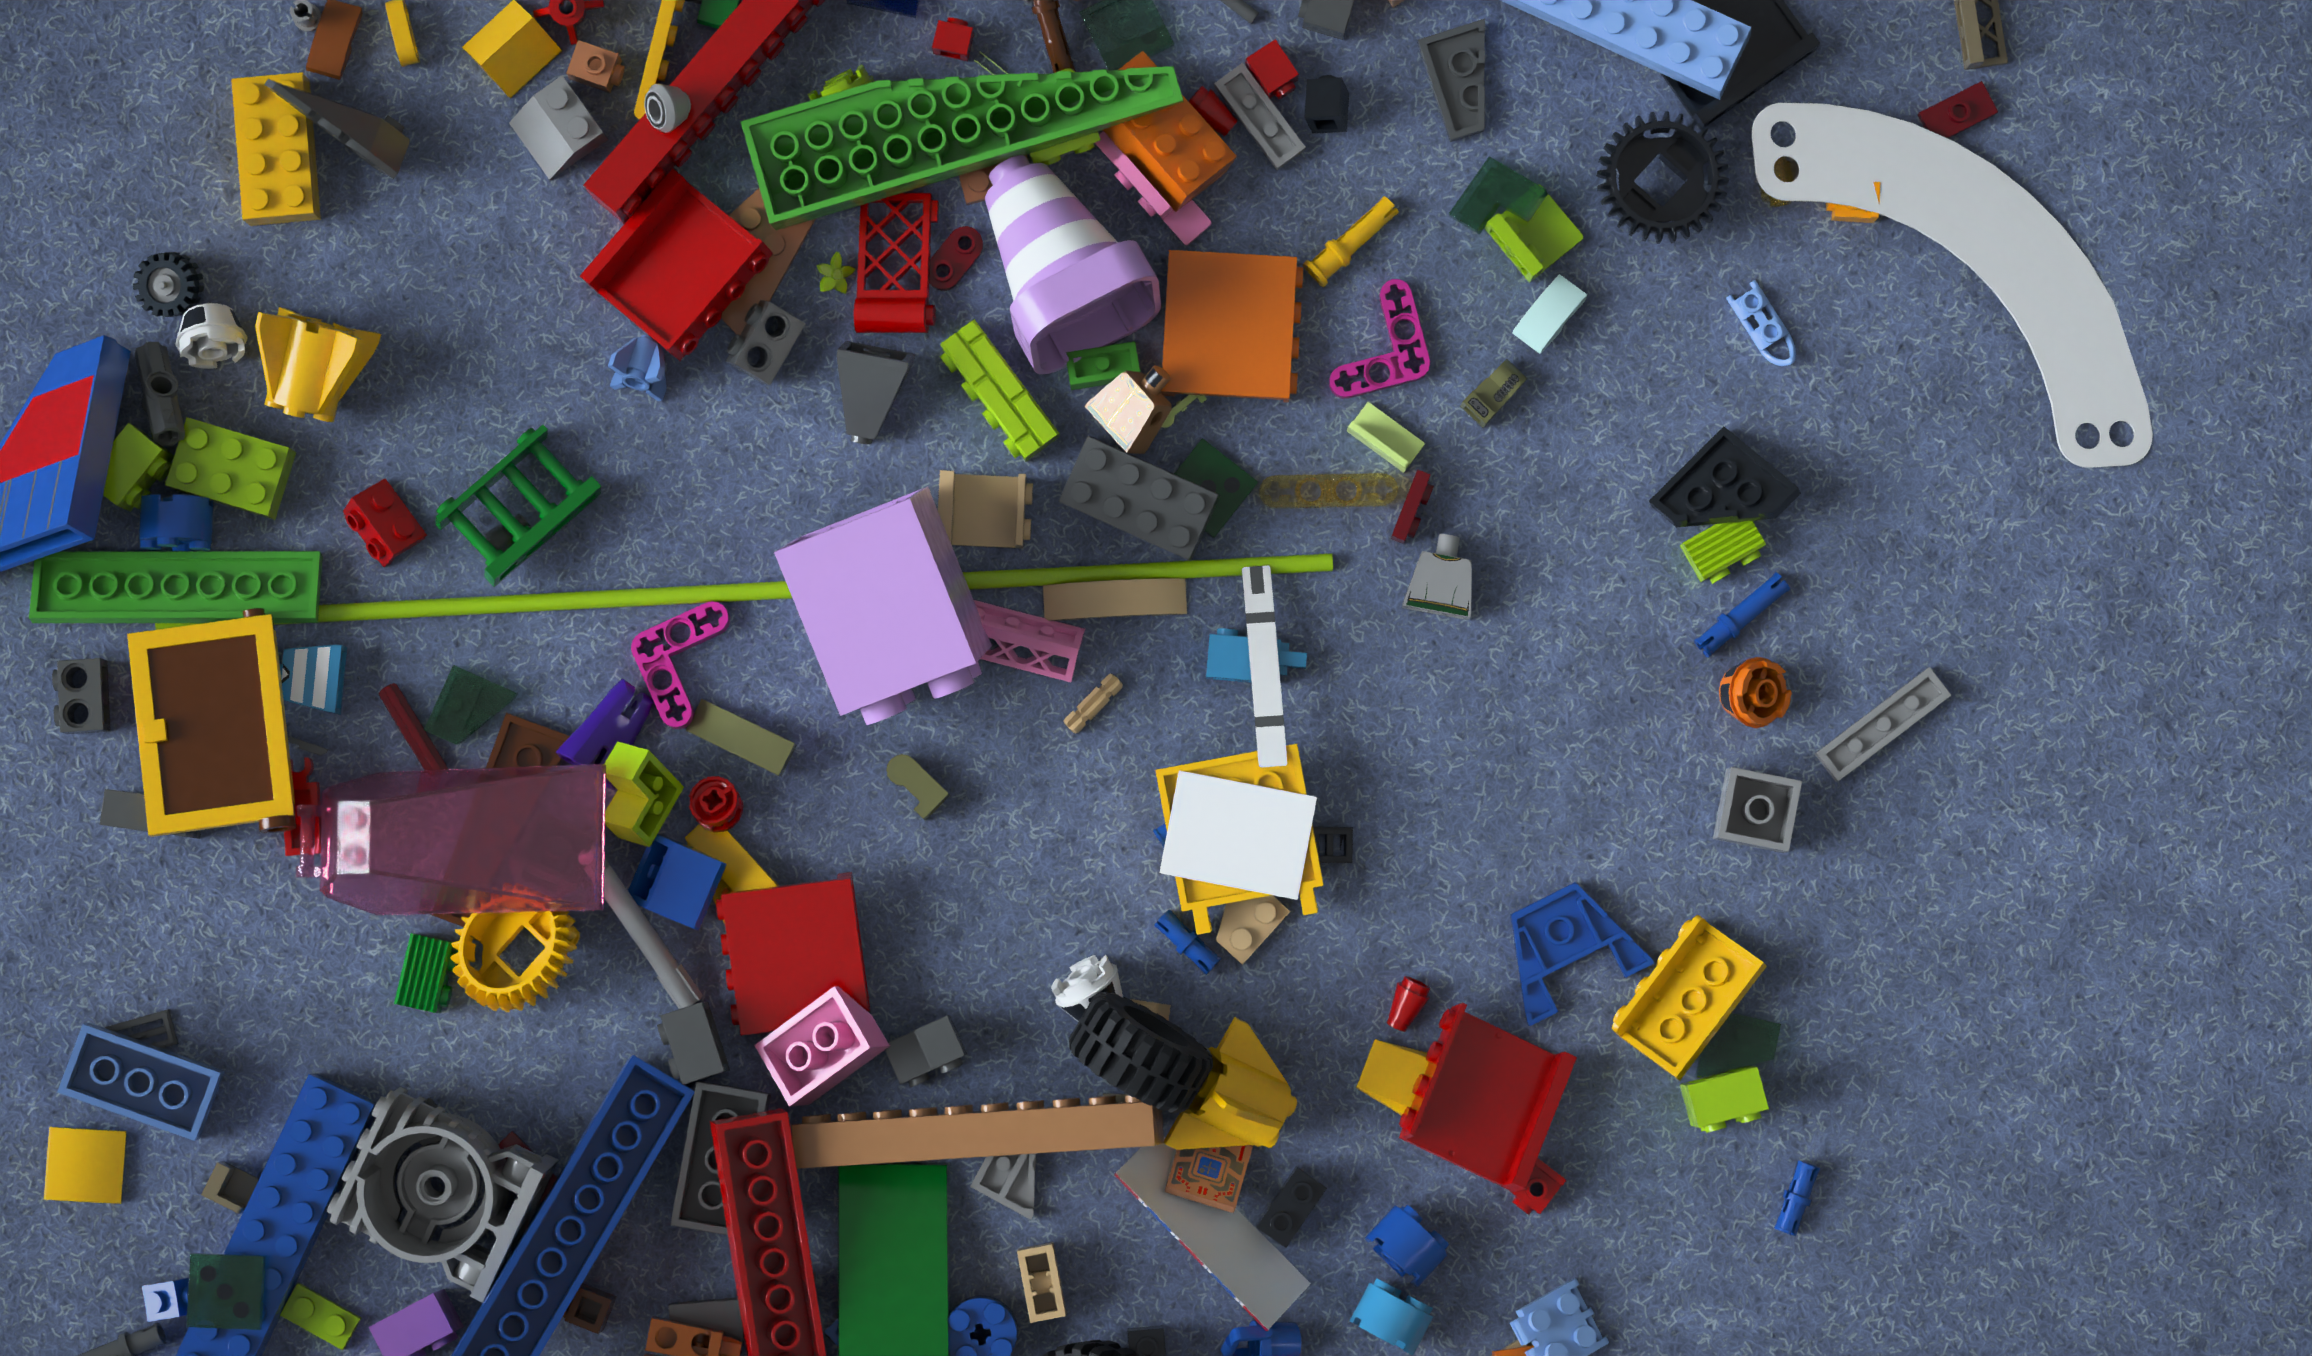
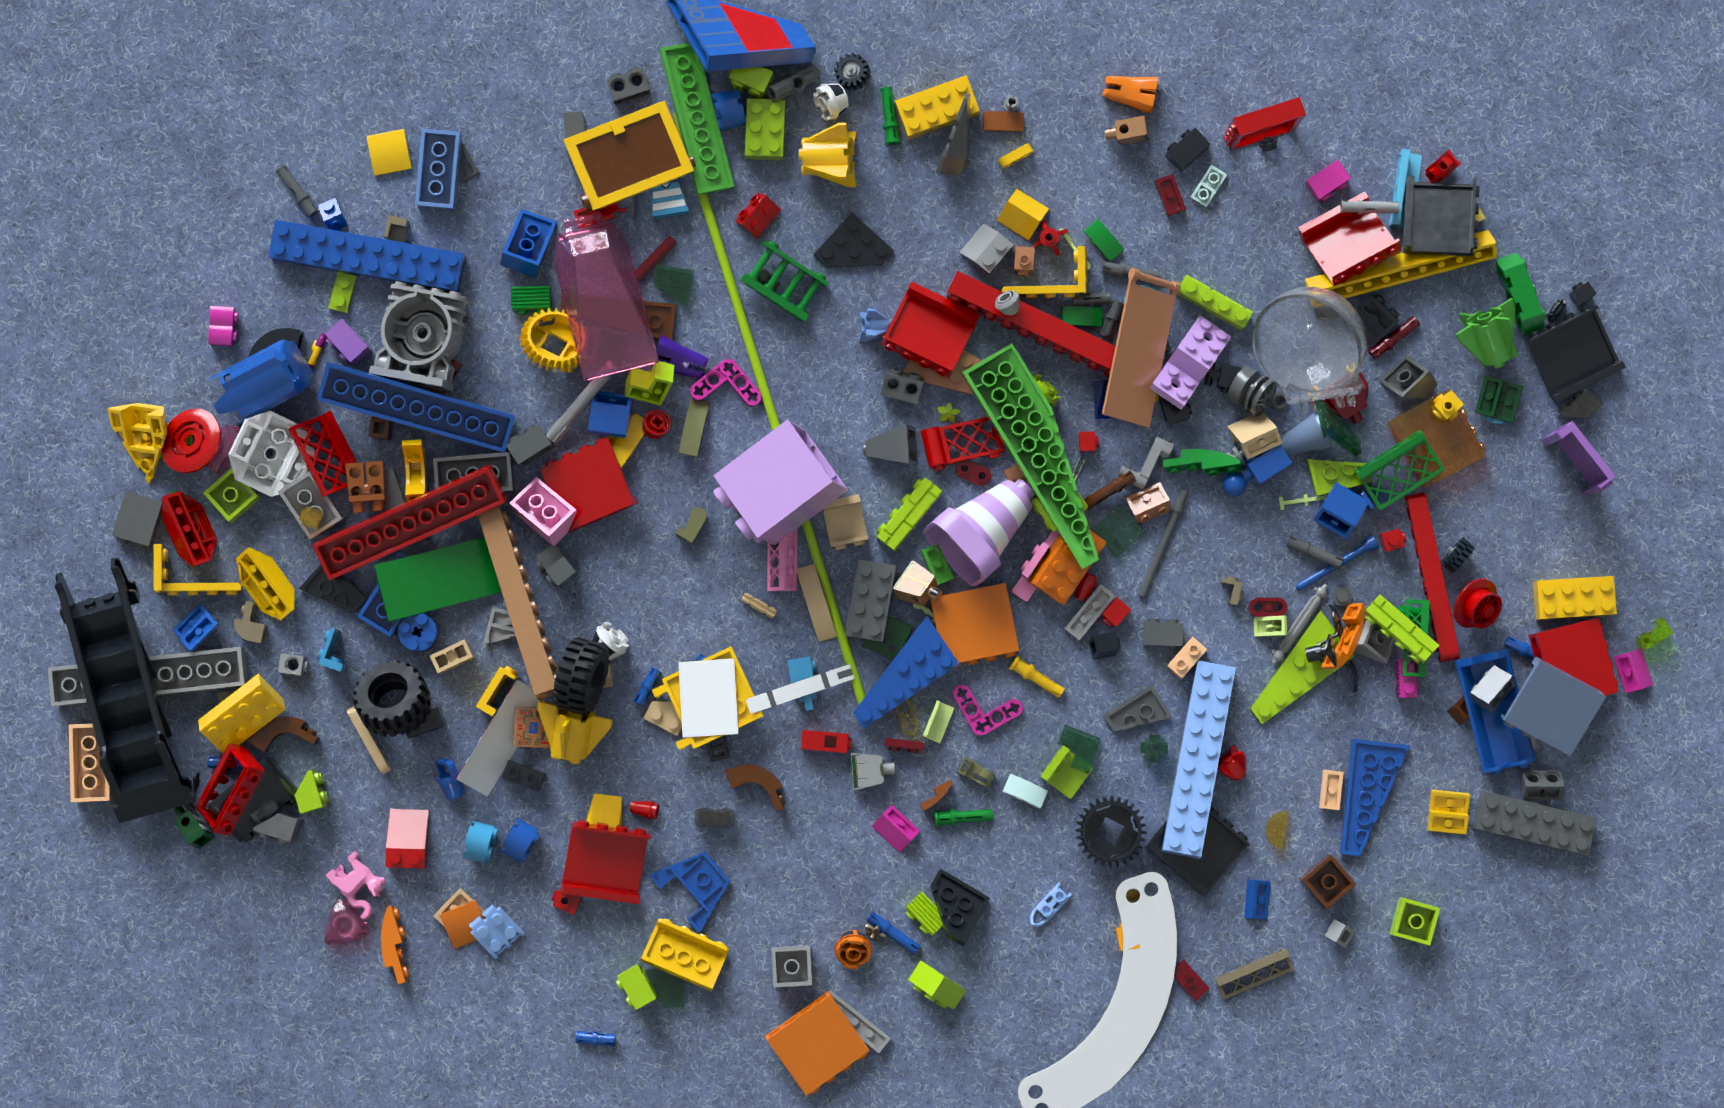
camera: 70 degrees right, 0 degrees up
tile [186,1253,265,1330] -> none
none -> yellow arch [402,439,428,502]
none -> yellow panel [476,666,520,717]
none -> blue slope [500,209,557,278]
none -> clear smoke brick [695,808,734,827]
none -> reddish brown arch [725,765,786,811]
none -> orange panel [765,991,870,1096]
none -> red brick [801,730,852,753]
none -> black plate [814,213,894,268]
none -> blue wing [853,616,960,729]
none -> dark tan plant [865,924,887,941]
none -> dark pink panel [872,805,920,852]
none -> green pin [880,87,902,146]
none -> lime brick [908,961,967,1010]
none -> dark orange slope [920,779,952,811]
none -> green pin [934,809,993,827]
none -> clear green brick [1140,734,1168,762]

